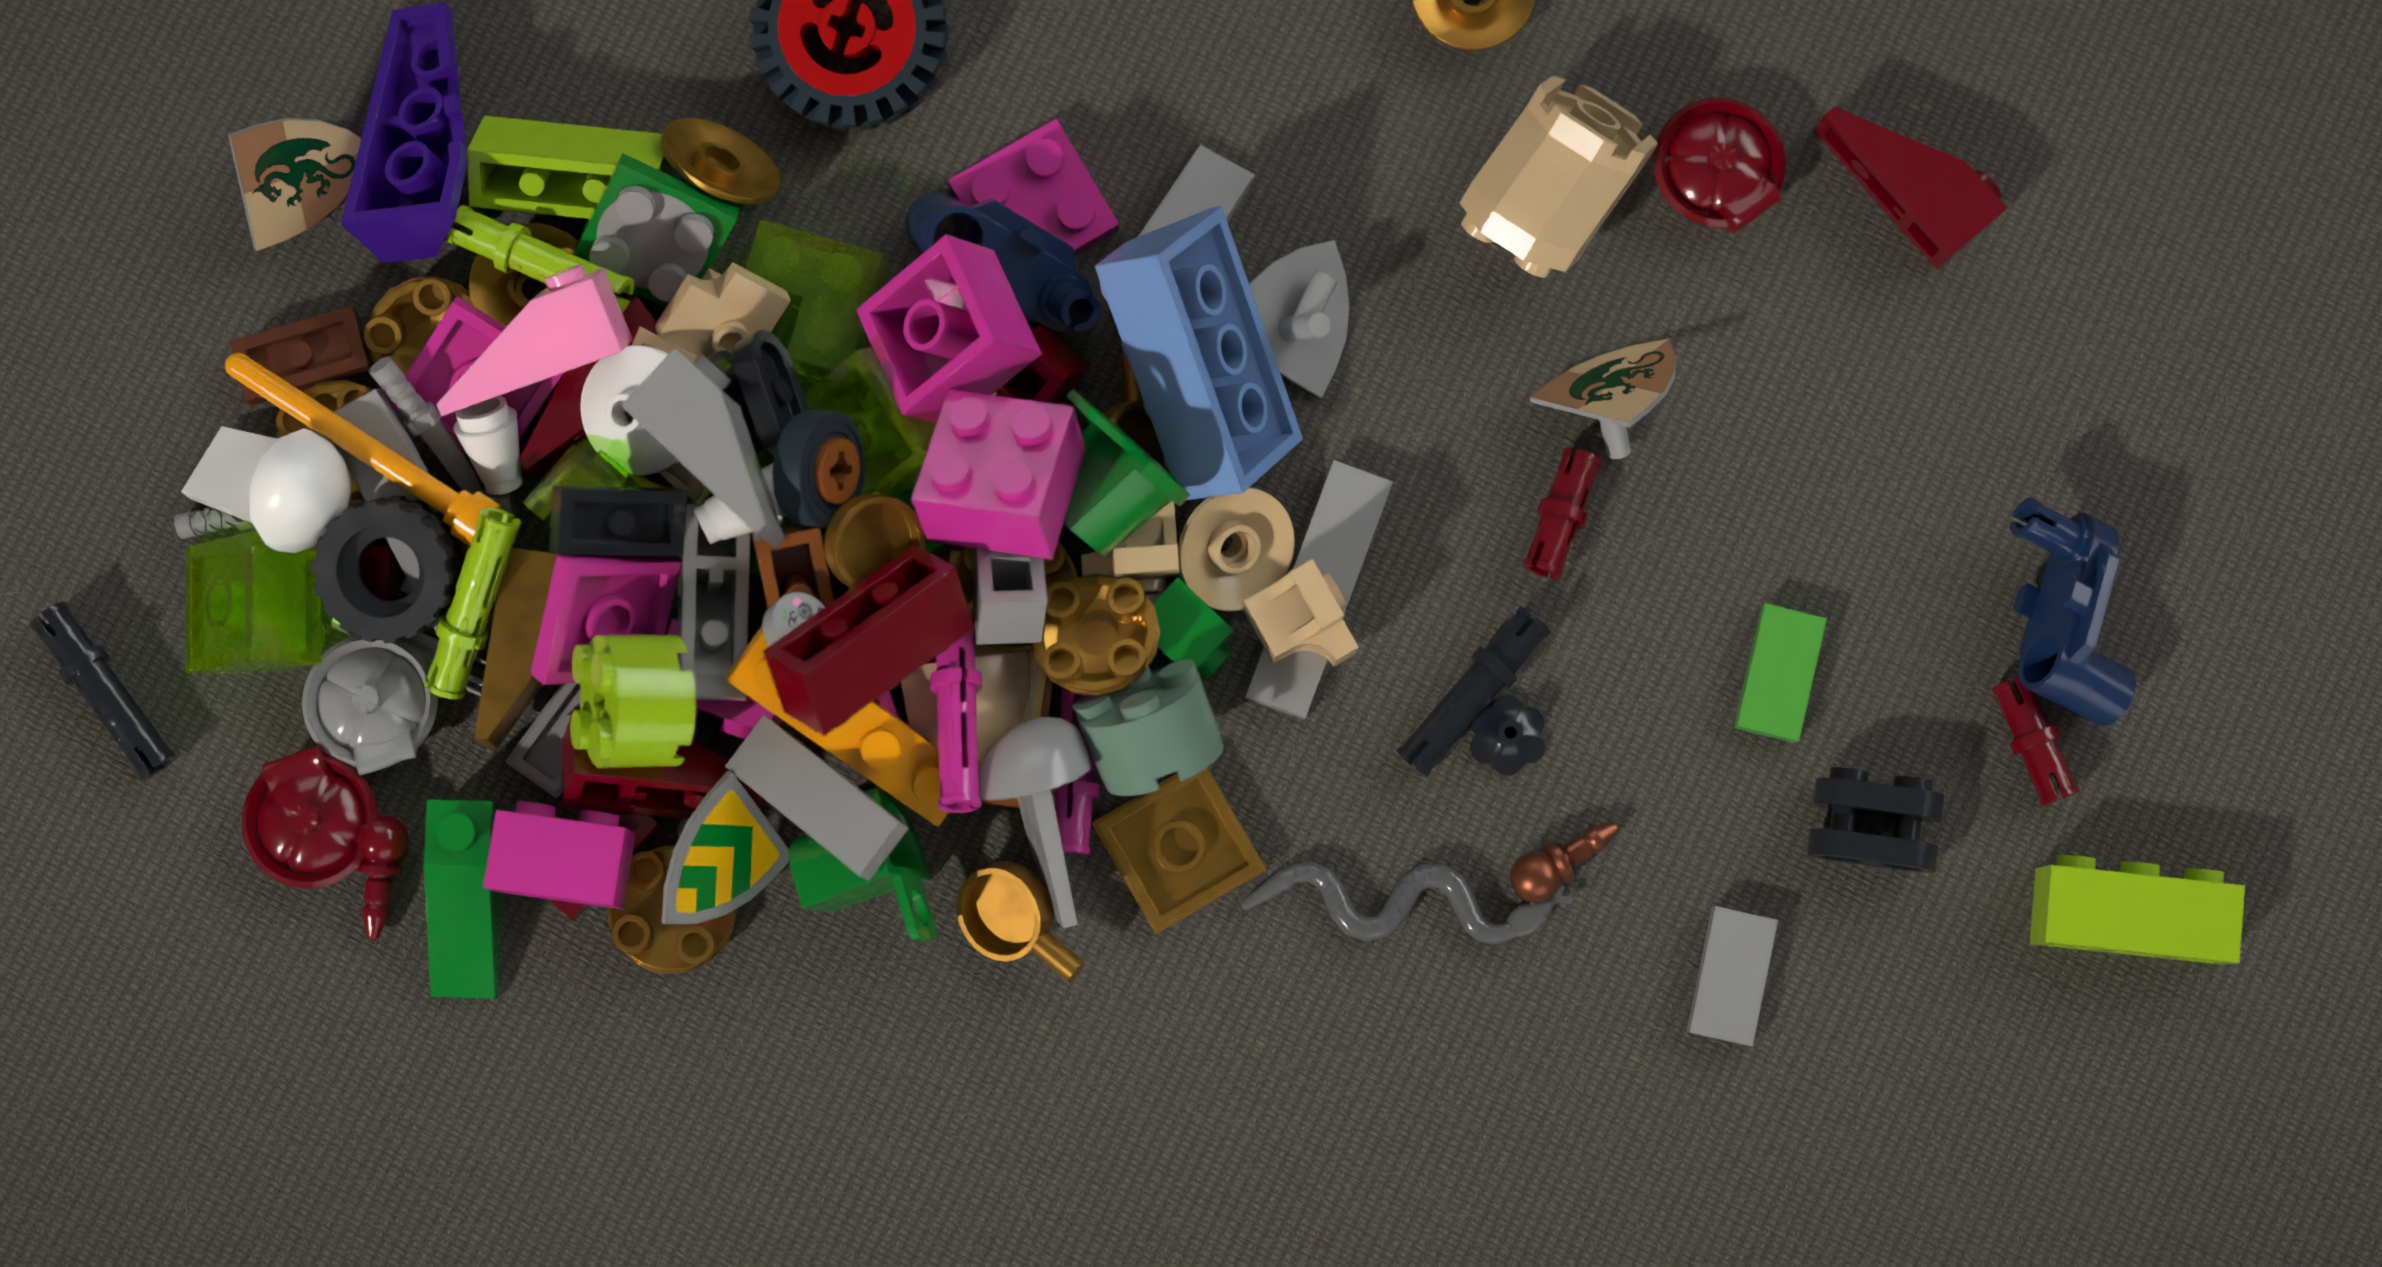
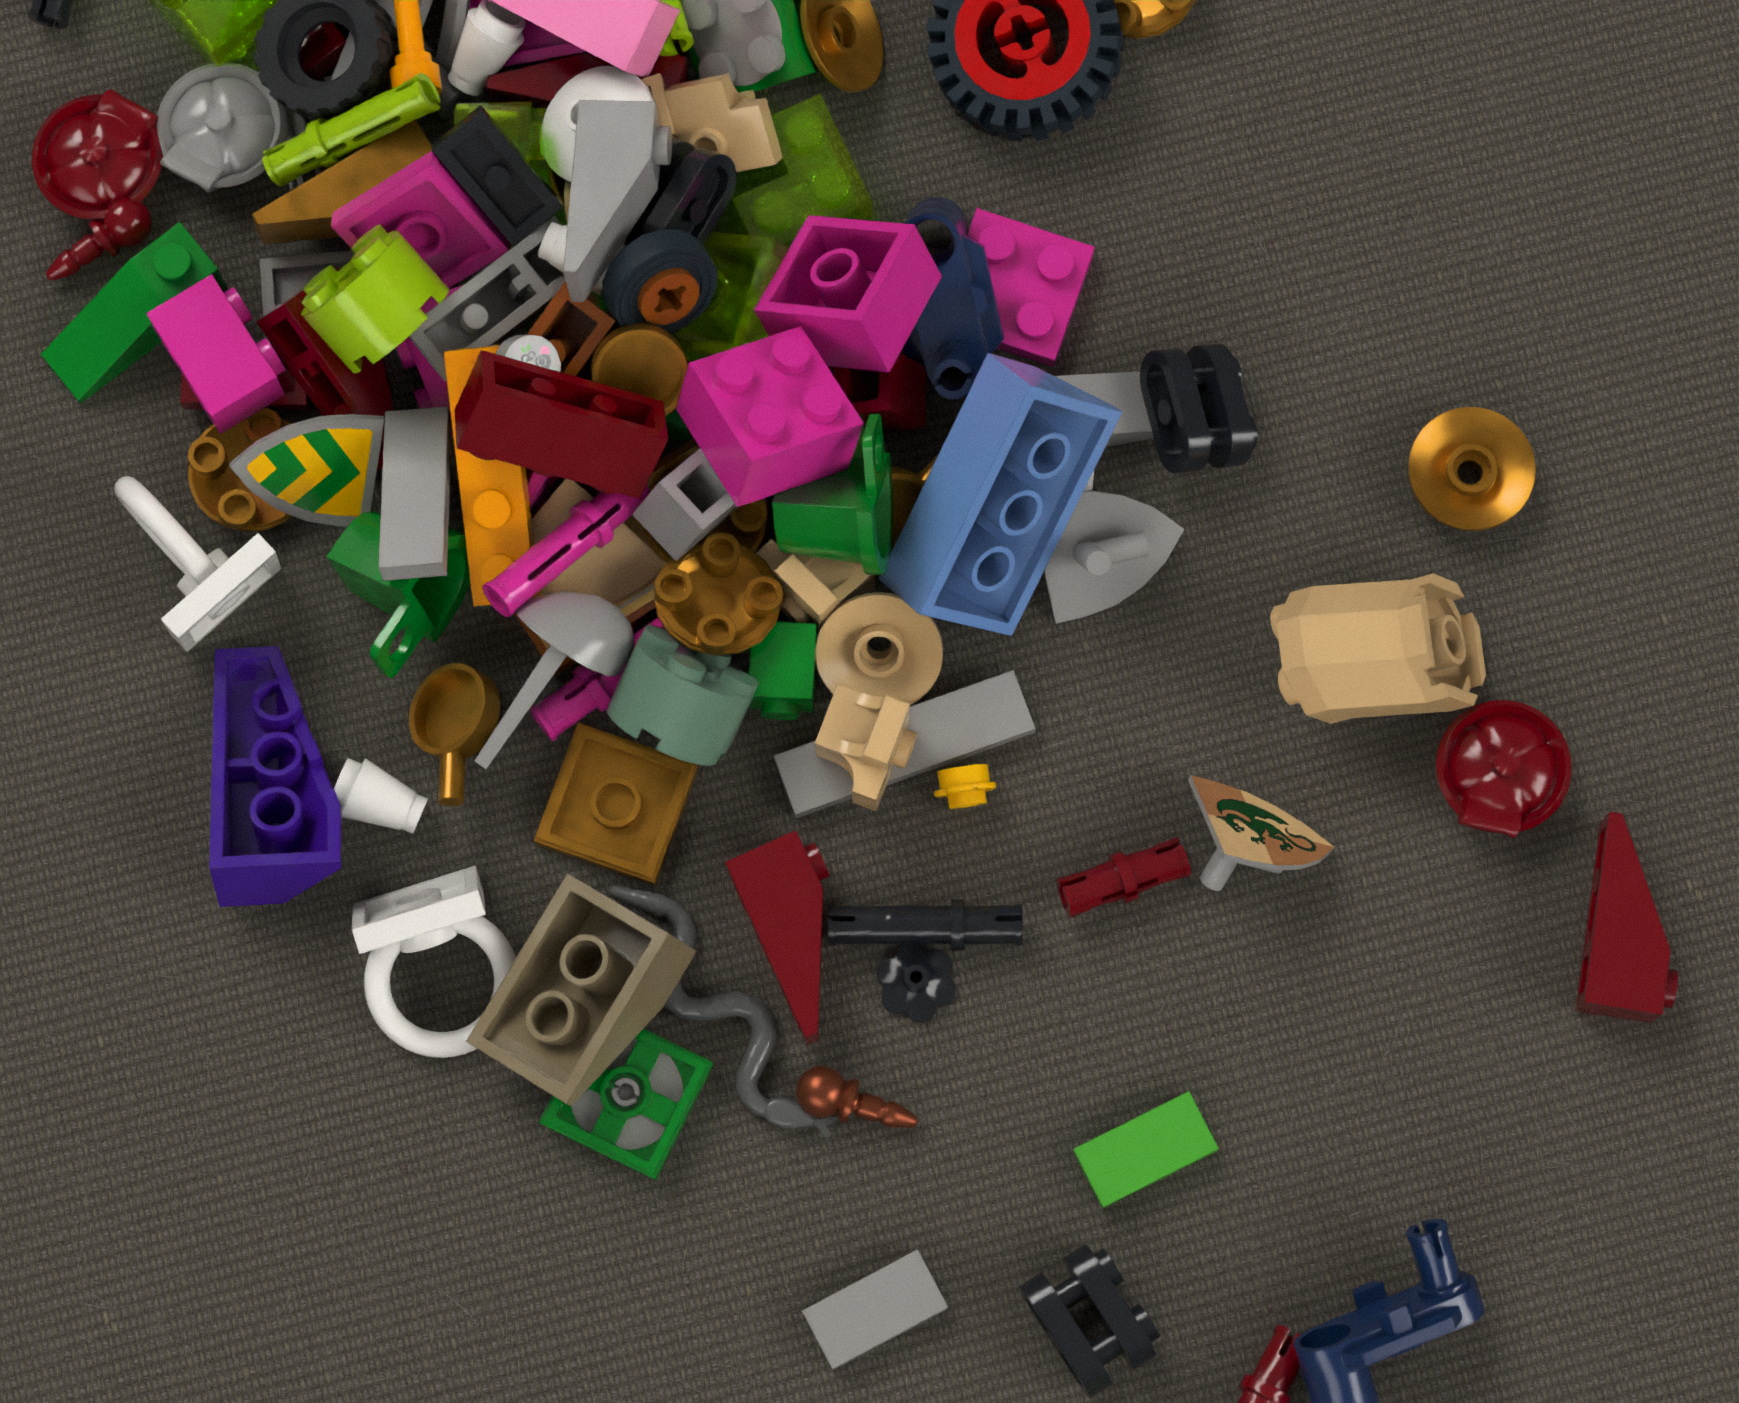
camera: 55 degrees right, 5 degrees down
none -> white tile [114,476,282,652]
none -> dark purple wedge [209,646,342,907]
none -> white cone [334,758,428,834]
none -> white tile [351,865,516,1058]
none -> dark tan slope [466,873,697,1106]
none -> green piece [539,1028,714,1181]
none -> dark red slope [725,830,830,1046]
none -> yellow plate [934,764,996,809]
none -> black brick [1140,344,1258,474]

